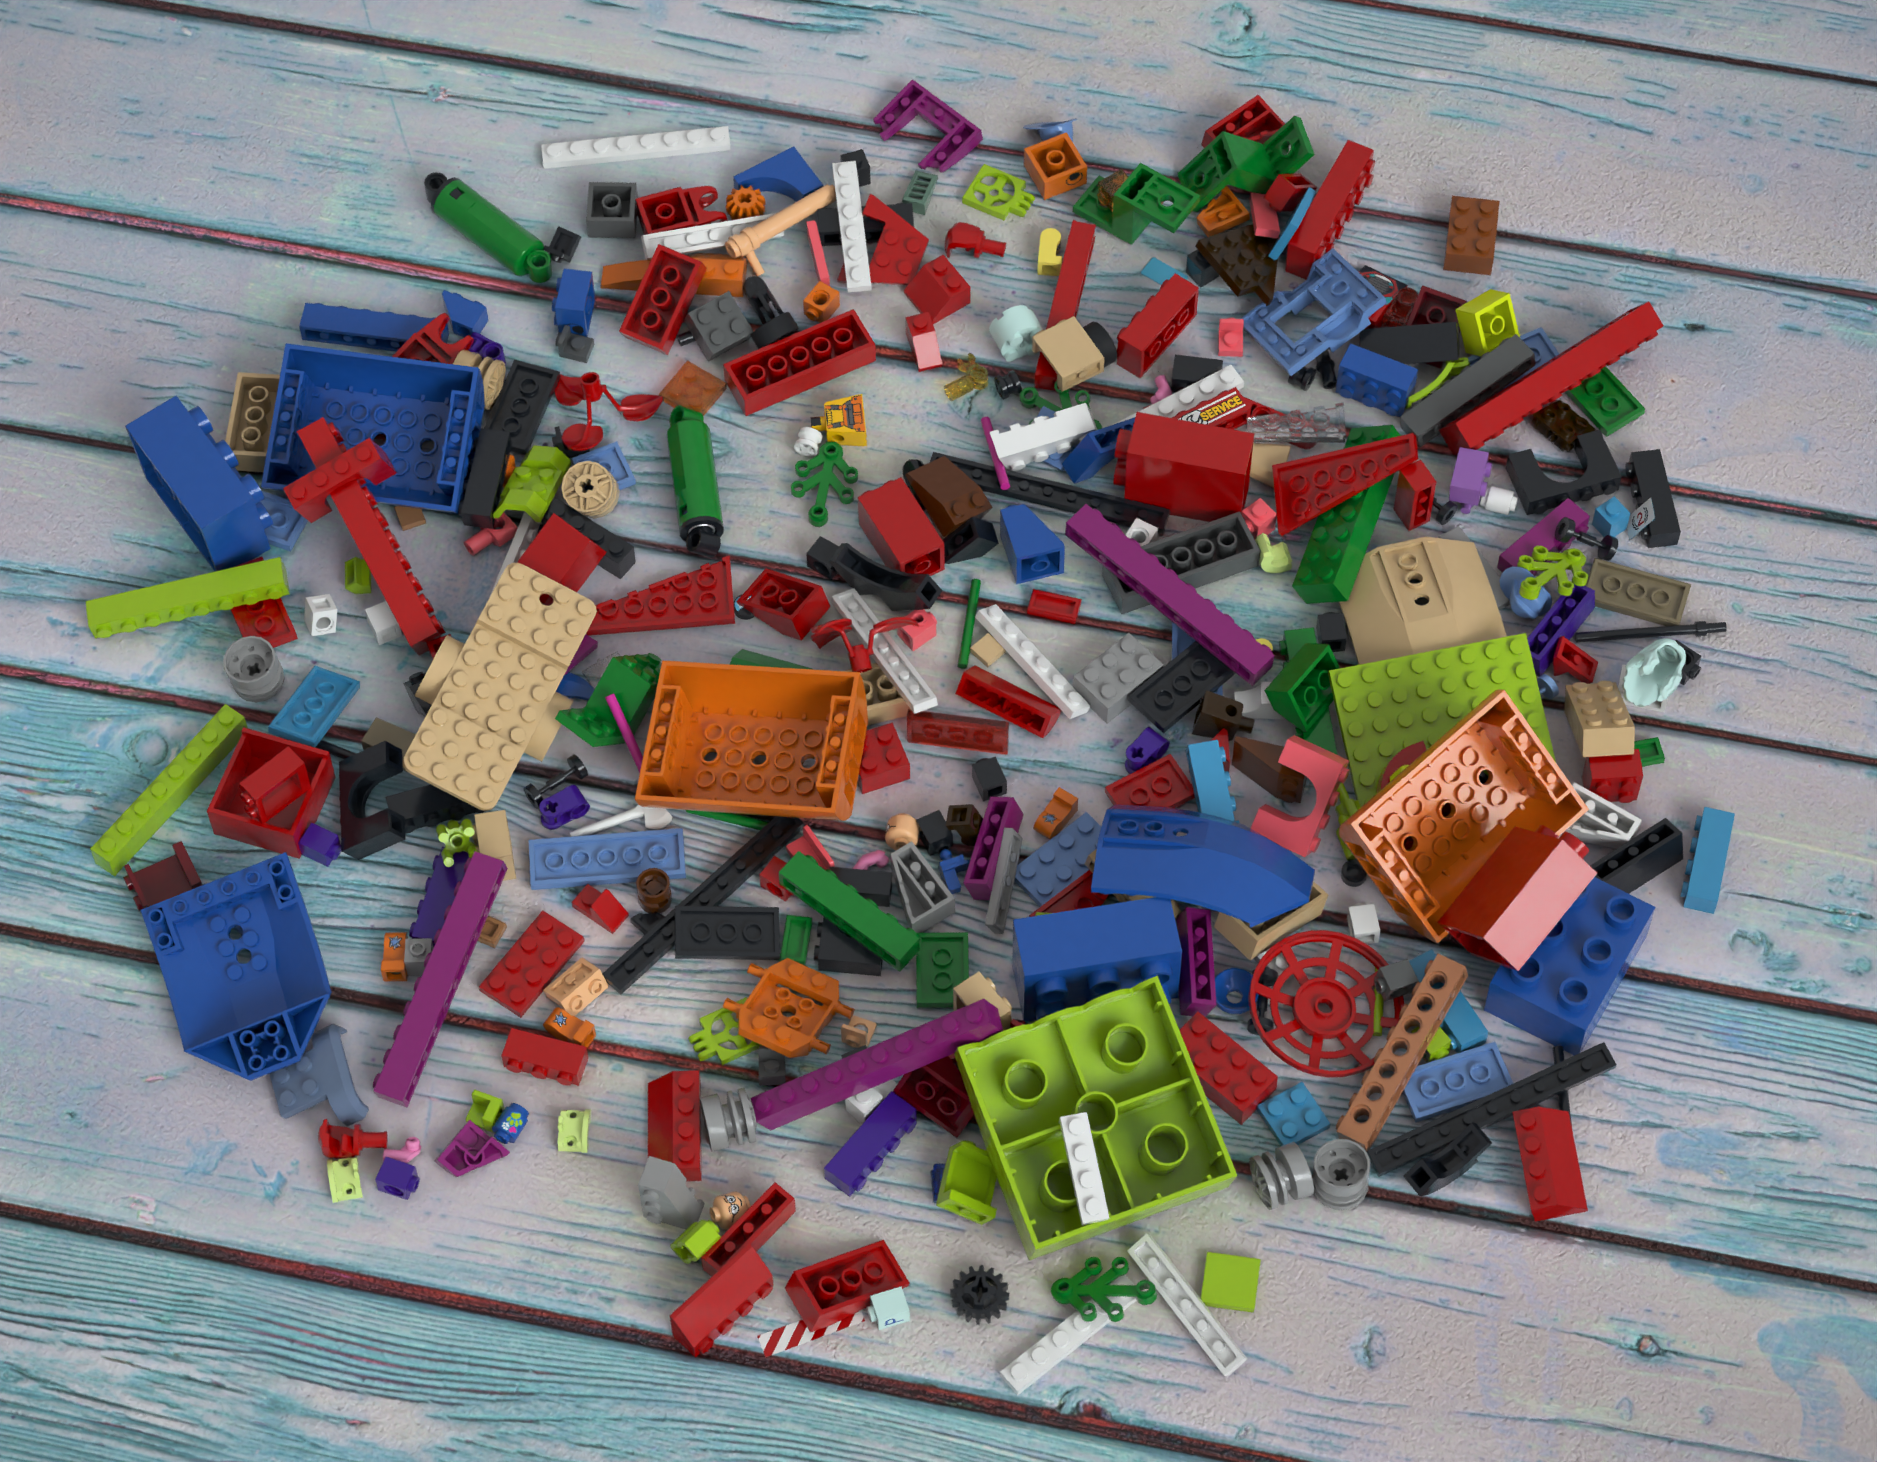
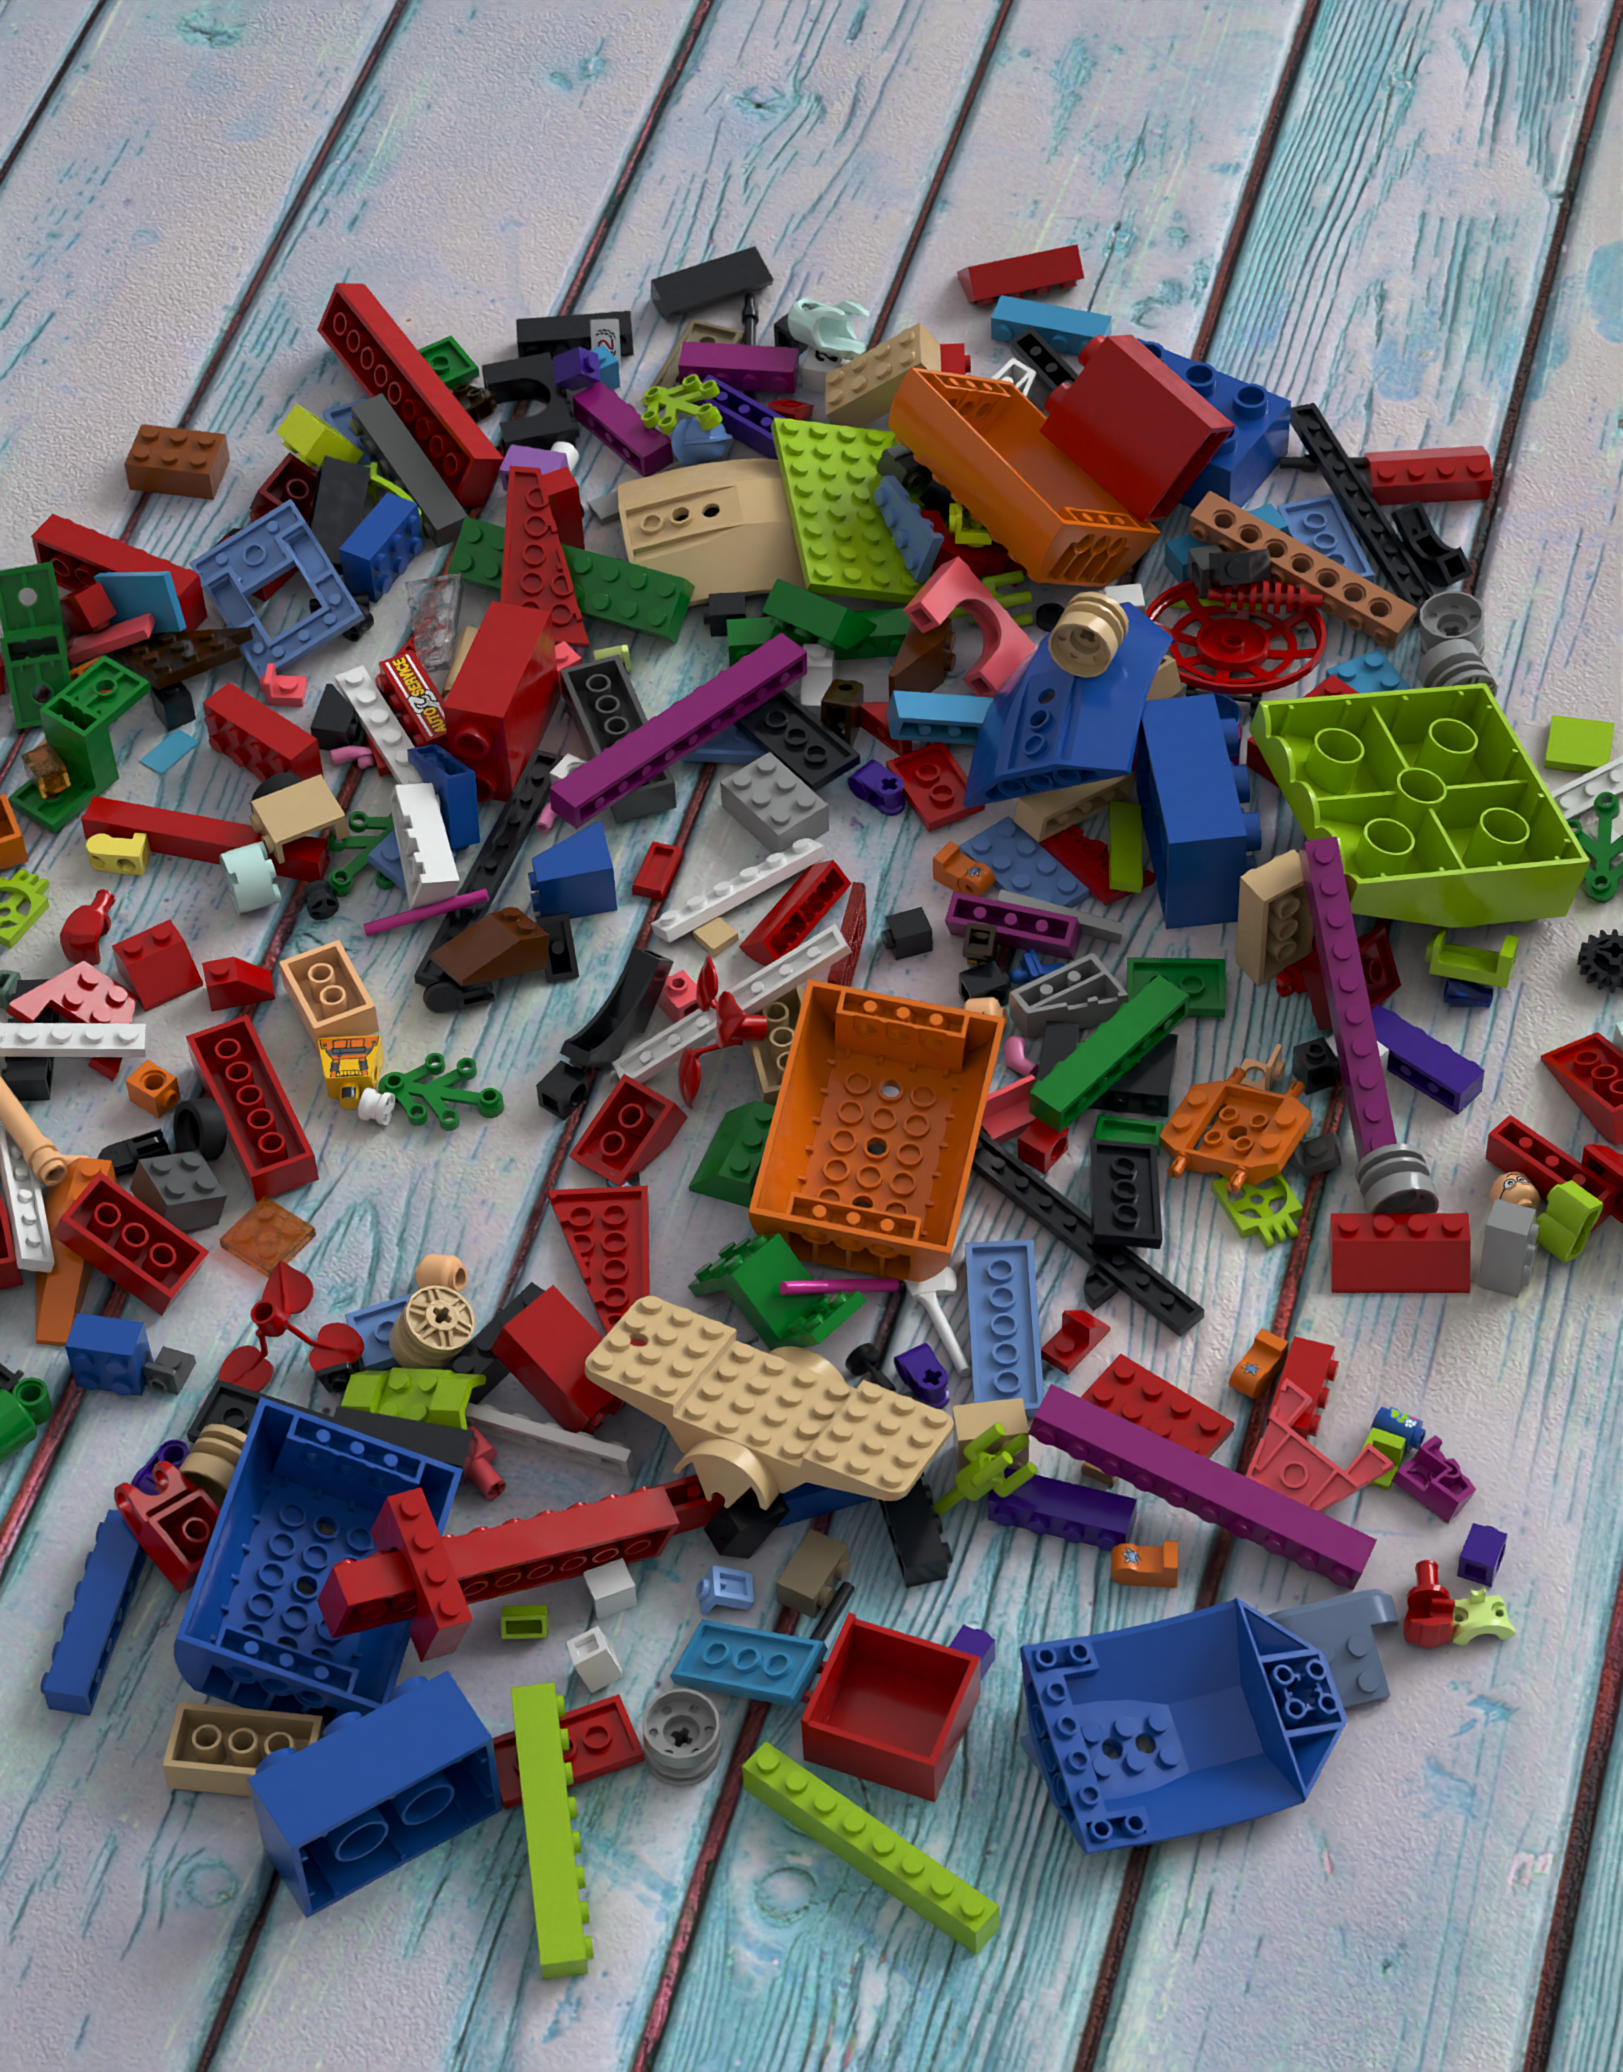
camera: 85 degrees left, 10 degrees down
dark red panel [123,841,202,911] -> none
red window [239,746,311,825] -> none
black arch [339,741,406,860] -> none
bright pink arm [383,1137,421,1163] -> none
light grey brick [404,938,434,976] -> none
blue slope [442,290,489,338] -> none
light nougat bracket [543,957,608,1016] -> none
yellowish green piece [558,1109,591,1153] -> none
reddish brown wheel [636,868,672,914] -> none
green piece [667,405,724,558] -> none
coral tile [806,220,830,286] -> none
red brick [858,477,945,576] -> none
clear yellow bar [944,353,988,401] -> none
green bar [957,579,981,669] -> none
white plate [1059,1112,1109,1225] -> none
black wheel [1555,517,1618,561] -> none
none -> light nougat brick [279,940,379,1054]
none -> light nougat head [414,1253,468,1293]
none -> dark purple brick [553,347,600,391]
none -> black brick [651,246,774,320]
none -> magenta brick [678,341,799,394]
none -> light blue bracket [696,1565,754,1614]
none -> medium blue wing [874,475,945,582]
none -> red slope [957,244,1084,307]
none -> tan wheel [1048,592,1129,678]
none -> red piece [1208,581,1322,615]
none -> black slope [1209,548,1271,586]
none -> coral wing [1245,1378,1395,1513]

